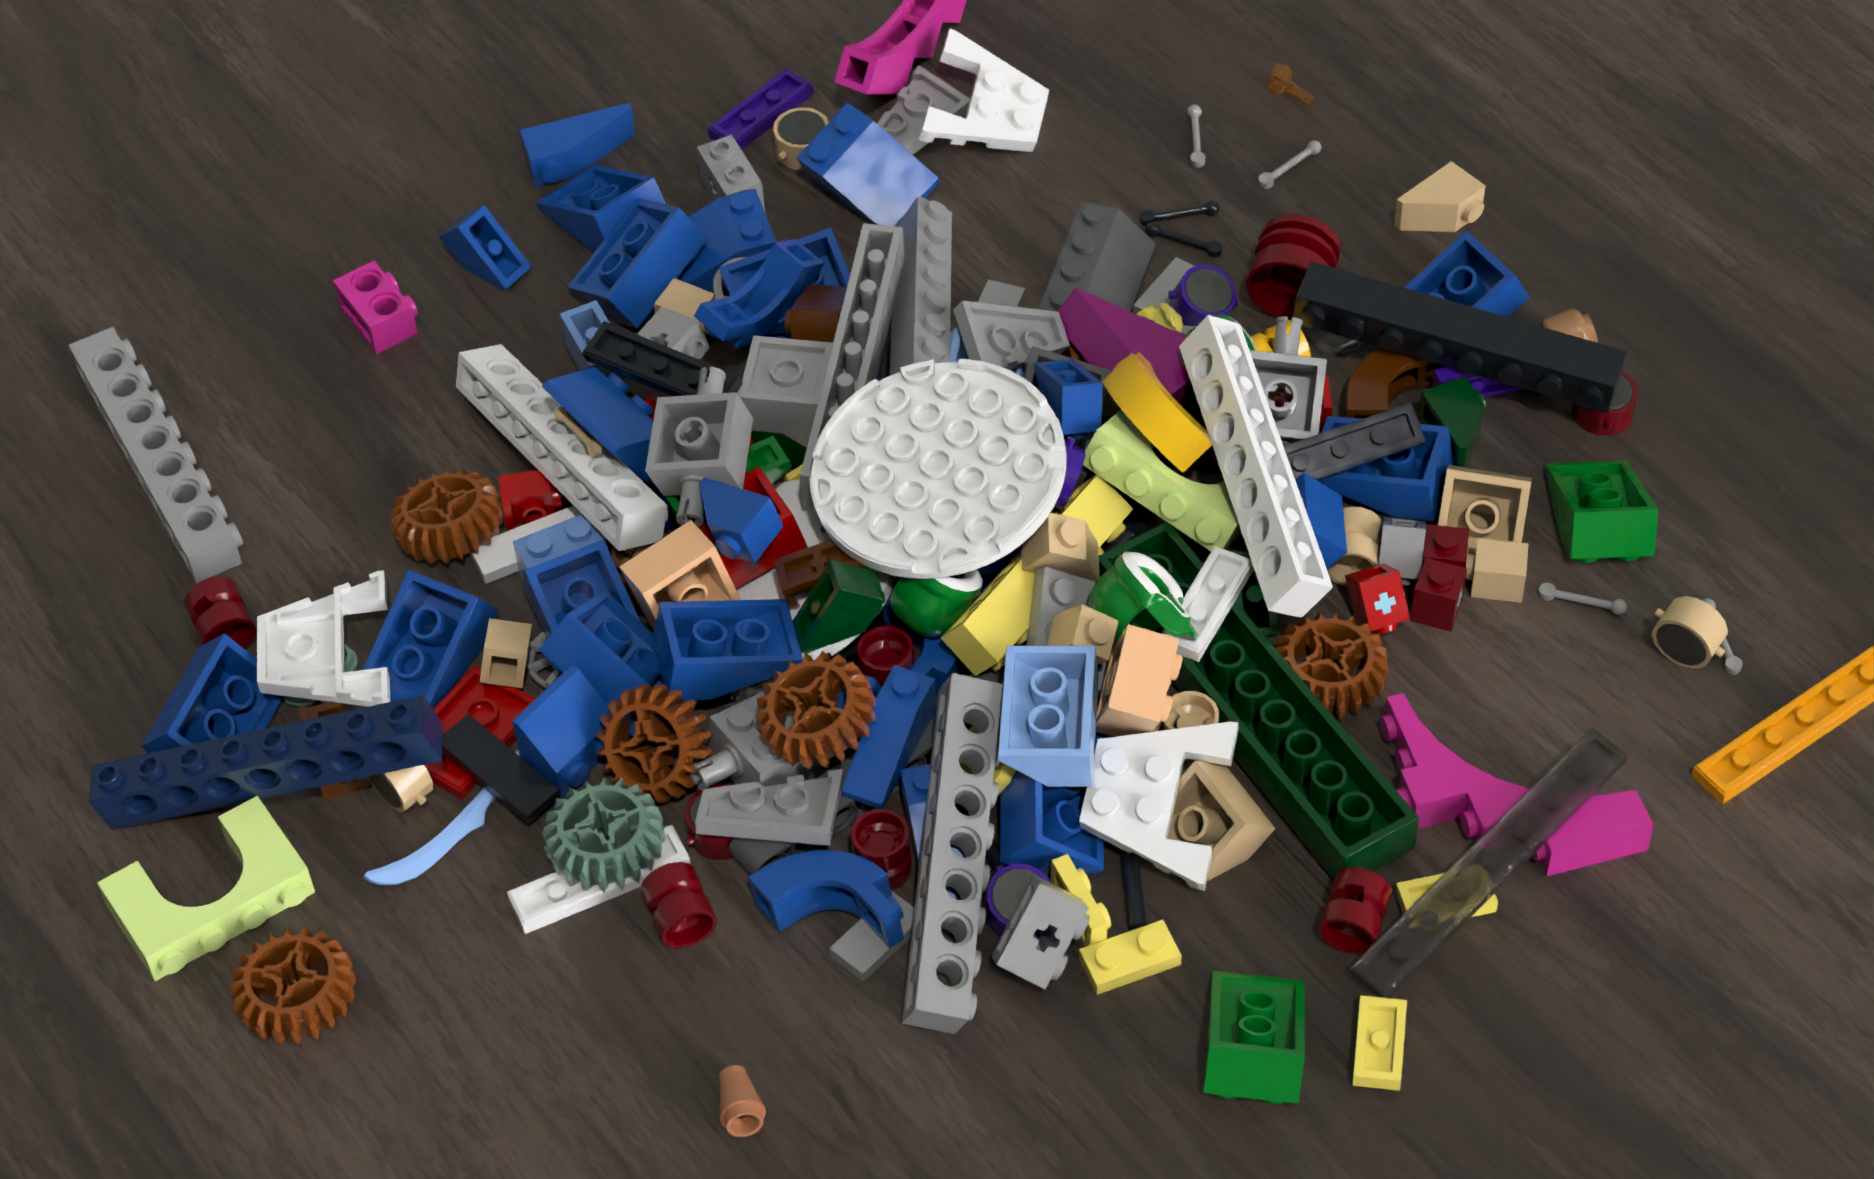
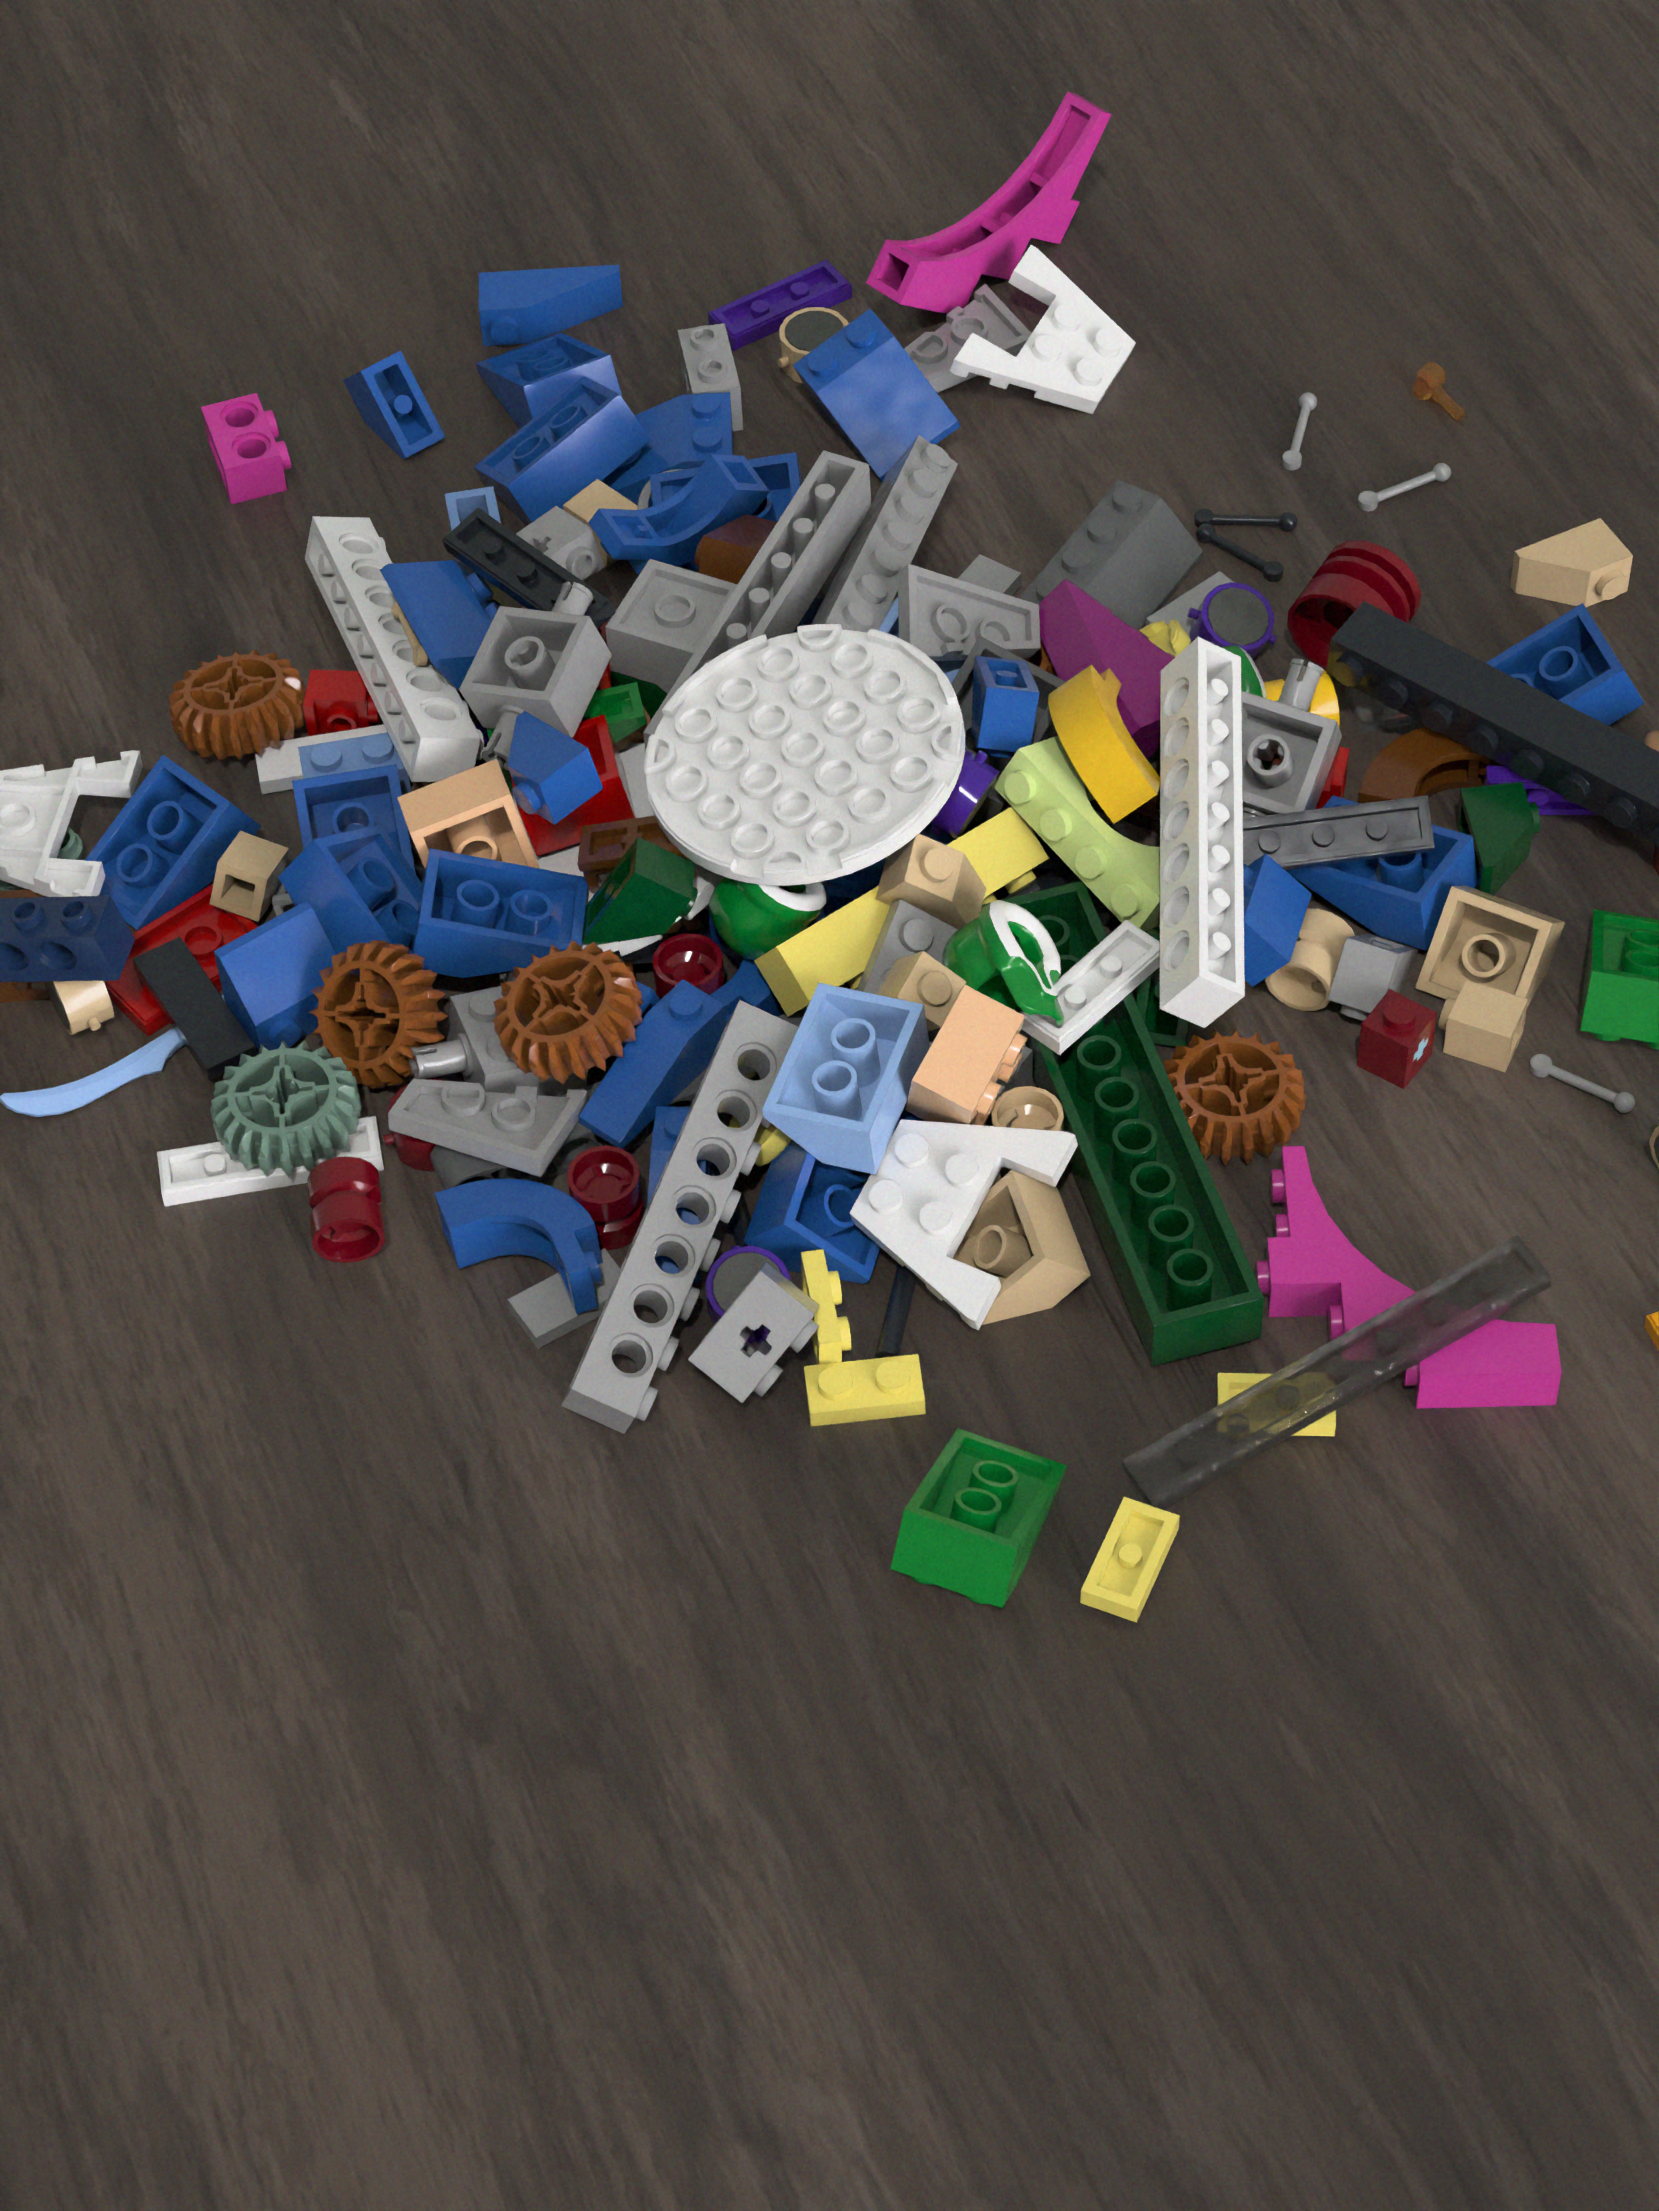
camera: 15 degrees right, 0 degrees up
nougat cone [719,1065,766,1137] -> none
dark red wheel [1318,867,1393,955] -> none
red brick [1345,563,1410,634] -> none
dark red brick [1422,524,1469,568] -> none

